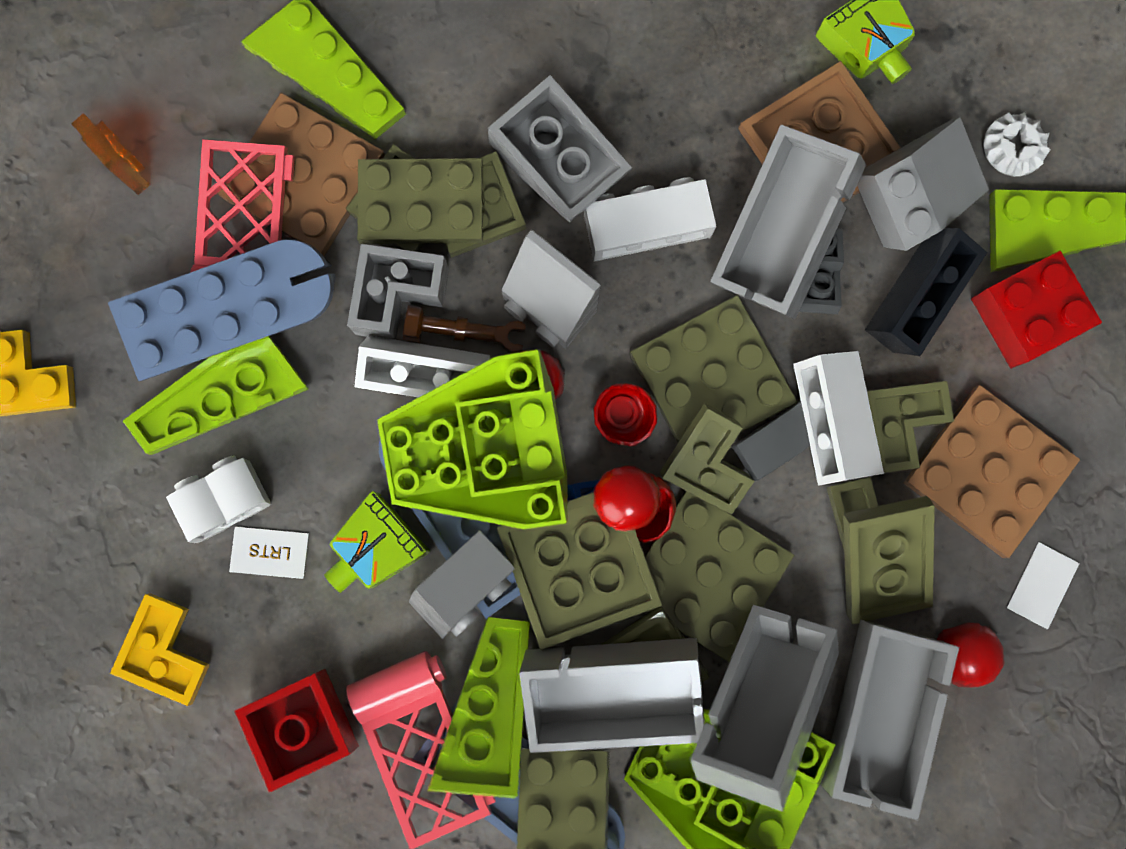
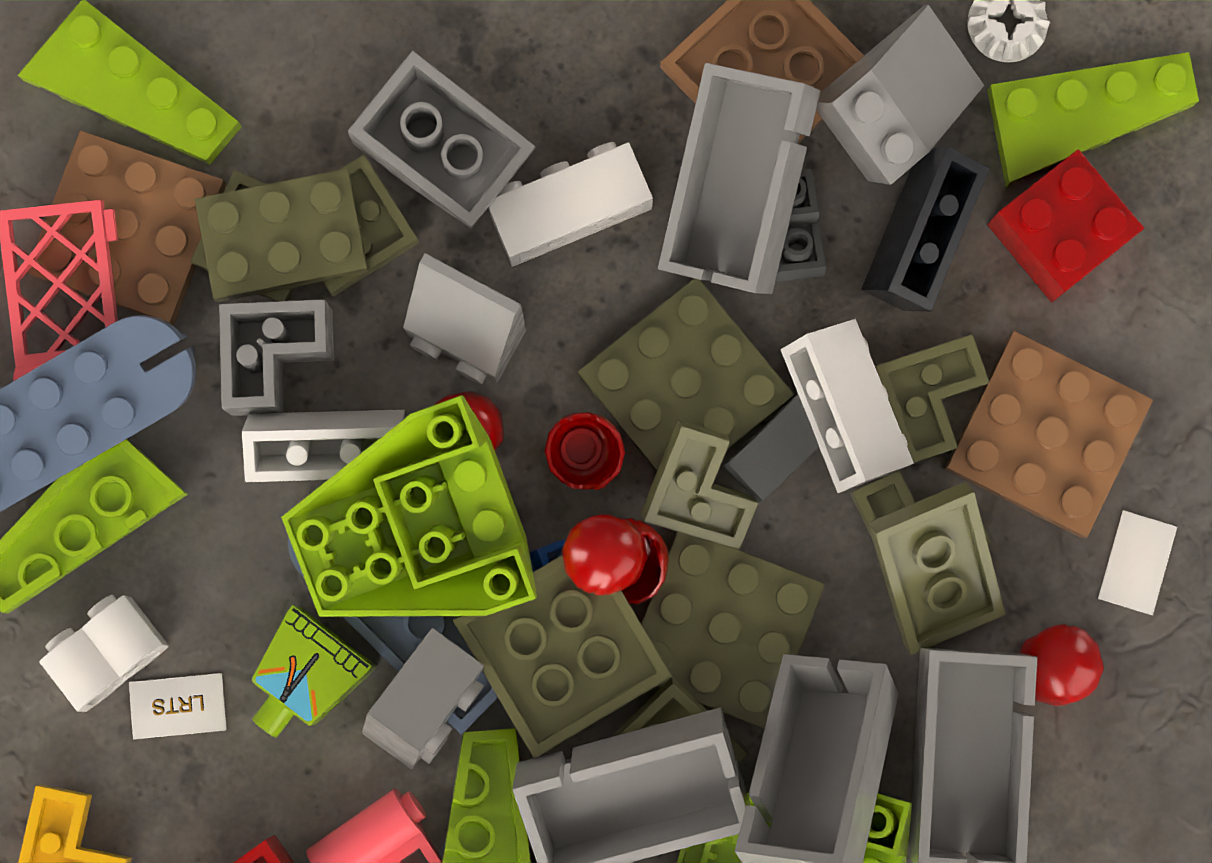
camera: 10 degrees left, 0 degrees up
reddish brown piece [403,305,526,354] -> none

